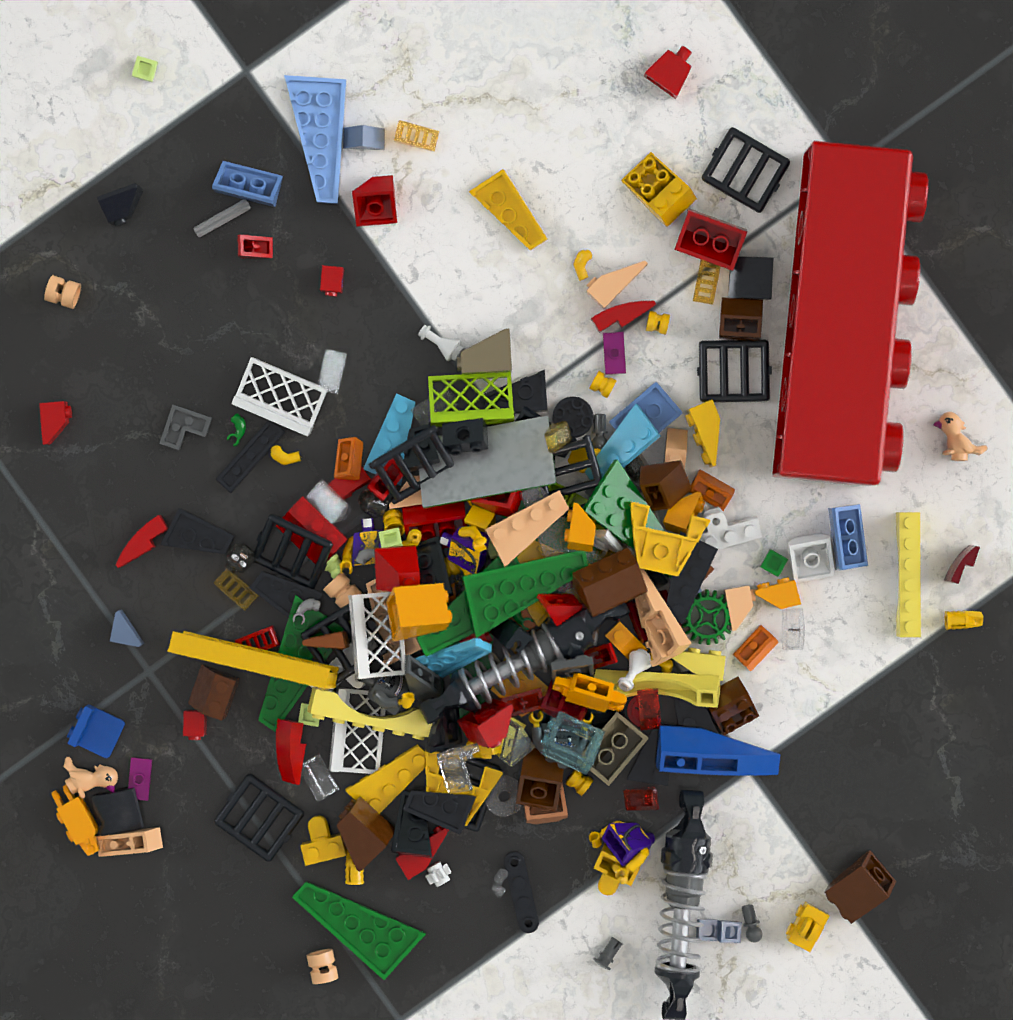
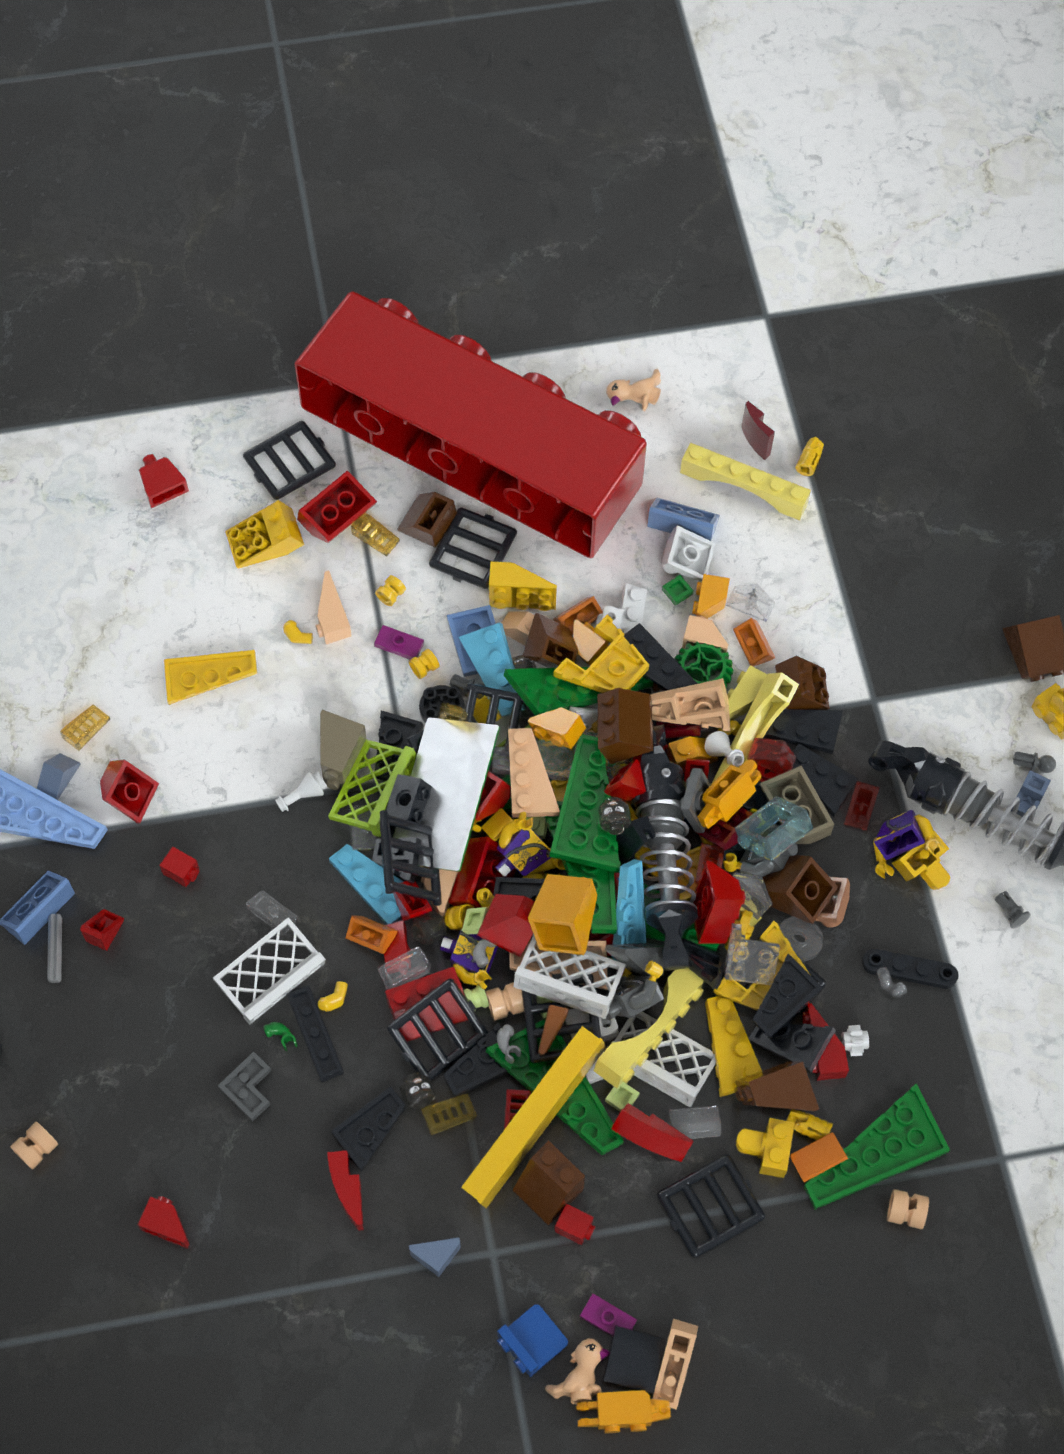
camera: 70 degrees left, 25 degrees down
yellow wheel [565,767,594,796] -> none
red slope [590,301,656,333] -> none
blue wedge [656,725,780,776] -> none
black slope [728,257,774,300] -> none
none -> clear smoke head [598,797,631,835]
none -> orange slope [790,1132,848,1182]

